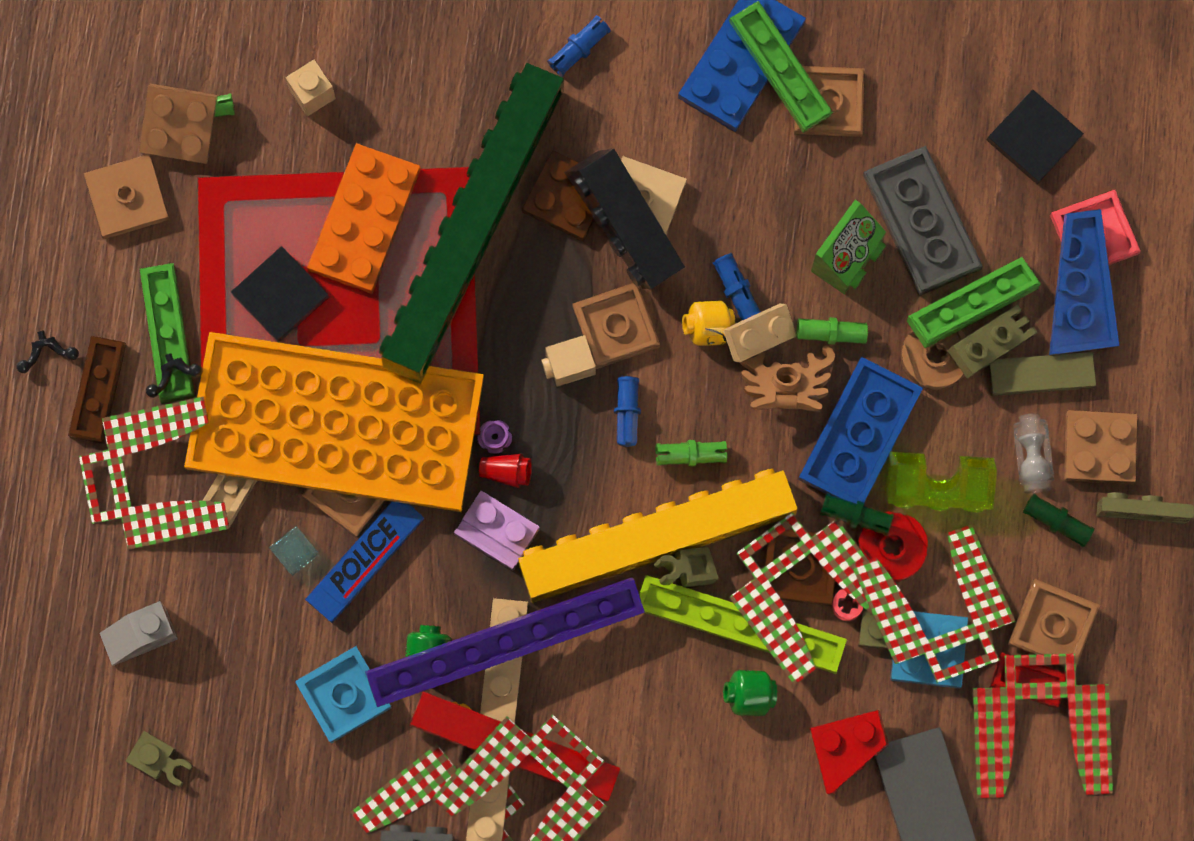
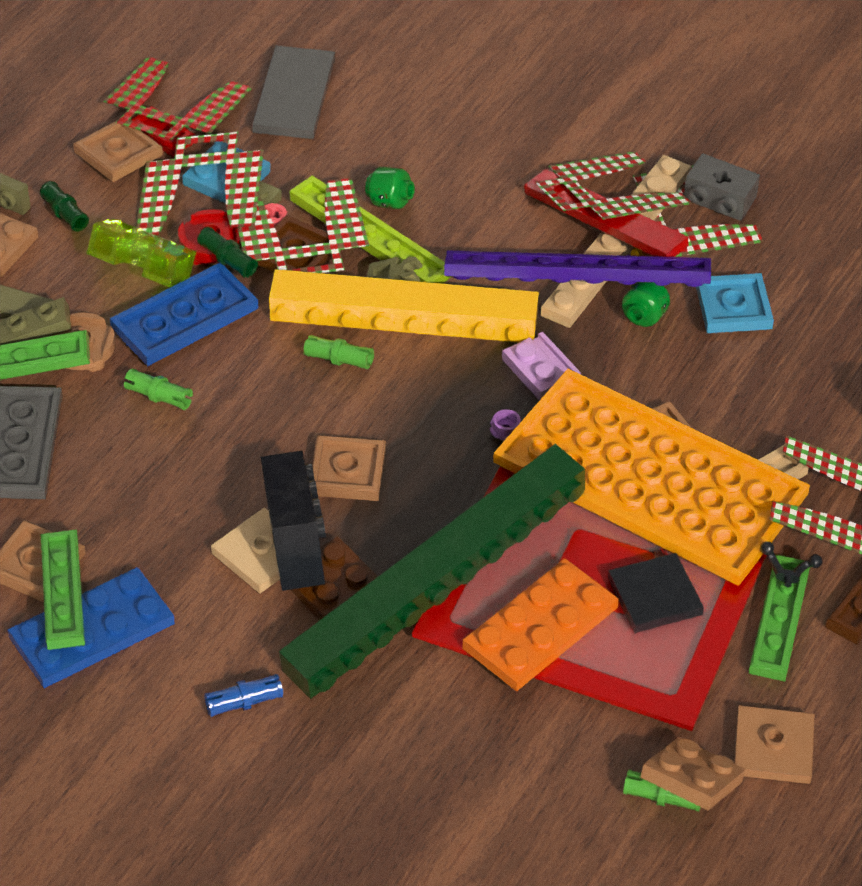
camera: 155 degrees left, 30 degrees down
clear light blue plate [269,526,319,576] -> none
tan brick [285,60,336,117] -> none
blue tile [305,501,424,623] -> none
red cone [479,454,532,488] -> none
tan brick [541,335,596,387] -> none
blue axle [614,376,641,447] -> none
yellow head [682,301,735,346] -> none
blue pin [713,253,761,321] -> none
tan plate [724,304,797,362] -> none
medium nougat animal [739,345,835,412] -> none
red wing [810,710,889,795] -> none
slope [811,200,887,295] -> none
clear piece [1013,414,1055,493] -> none

